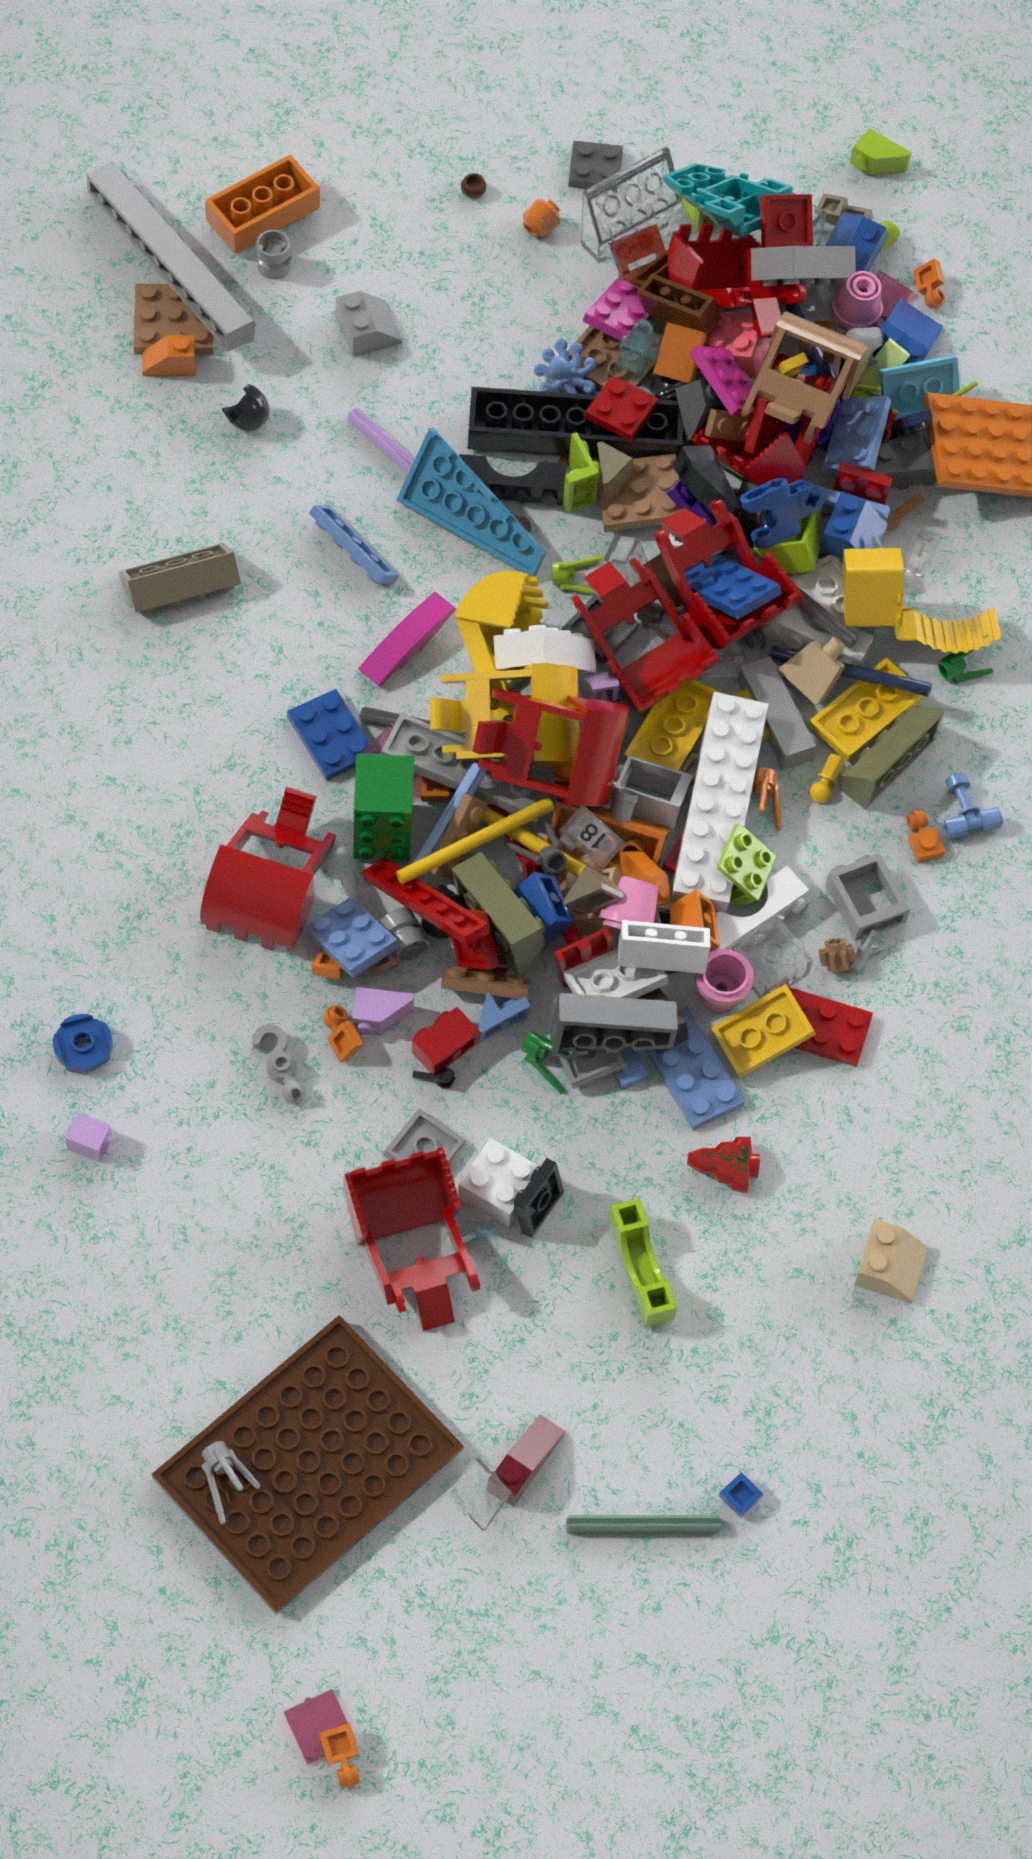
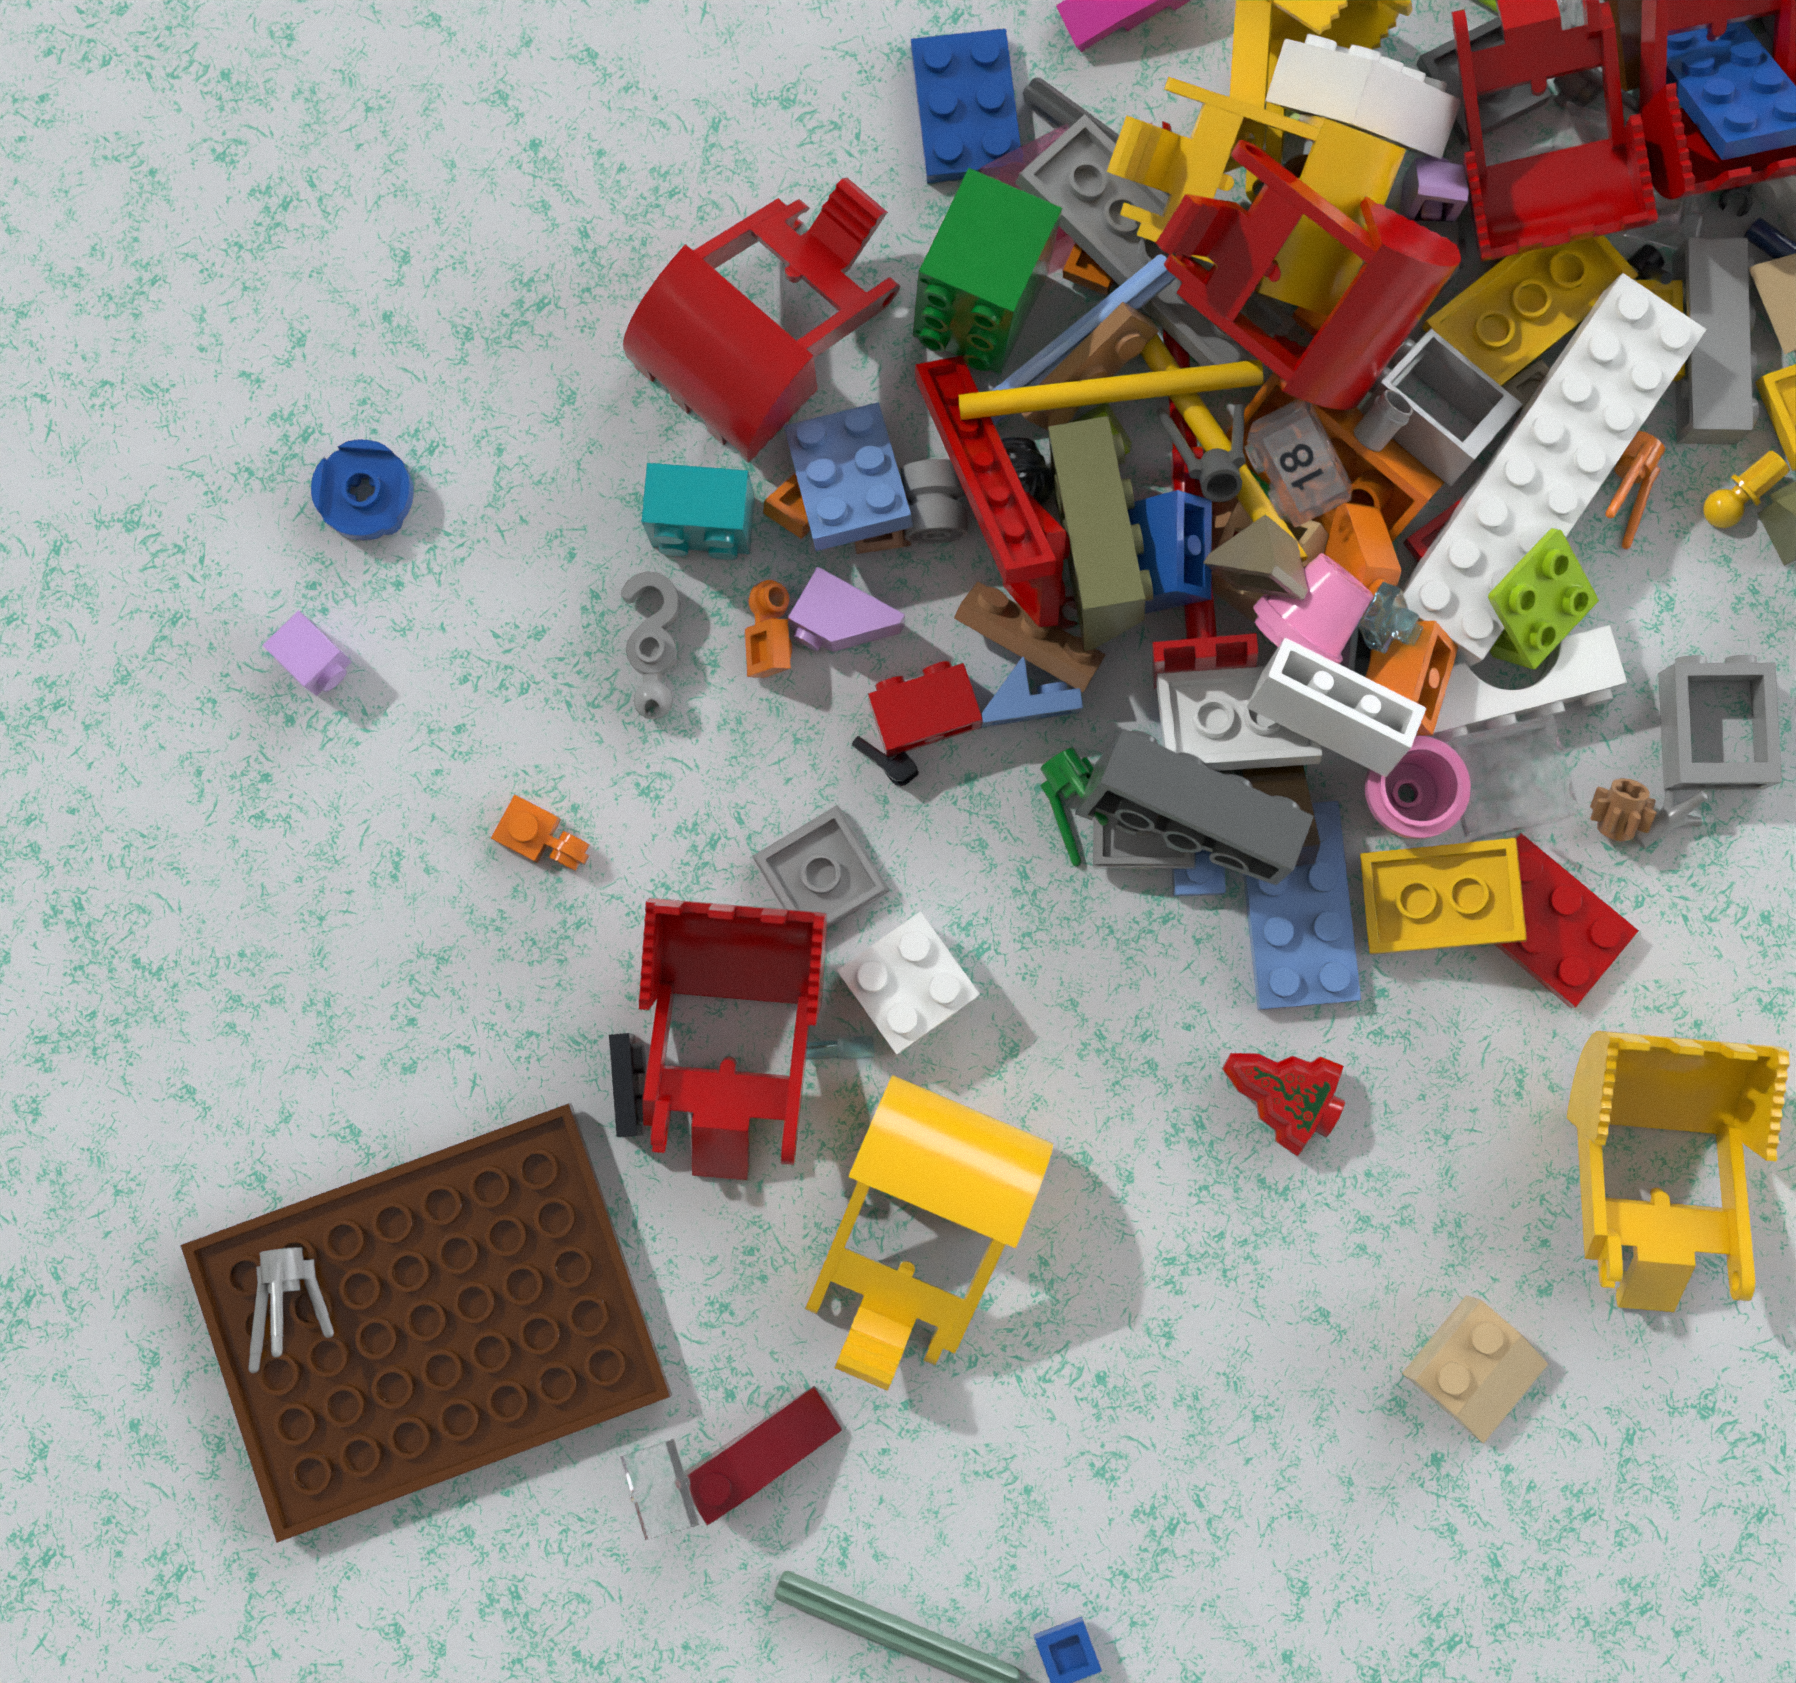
camera: 30 degrees right, 20 degrees up
black plate [514,1158,564,1238] -> none
lime arch [608,1198,677,1328] -> none
none -> orange plate [491,794,590,871]
none -> black plate [609,1033,646,1138]
none -> teal brick [641,463,755,560]
none -> yellow piece [805,1075,1053,1391]
none -> clear light blue tile [1358,582,1424,654]
none -> yellow piece [1566,1031,1790,1312]
none -> black hand [1626,244,1672,285]

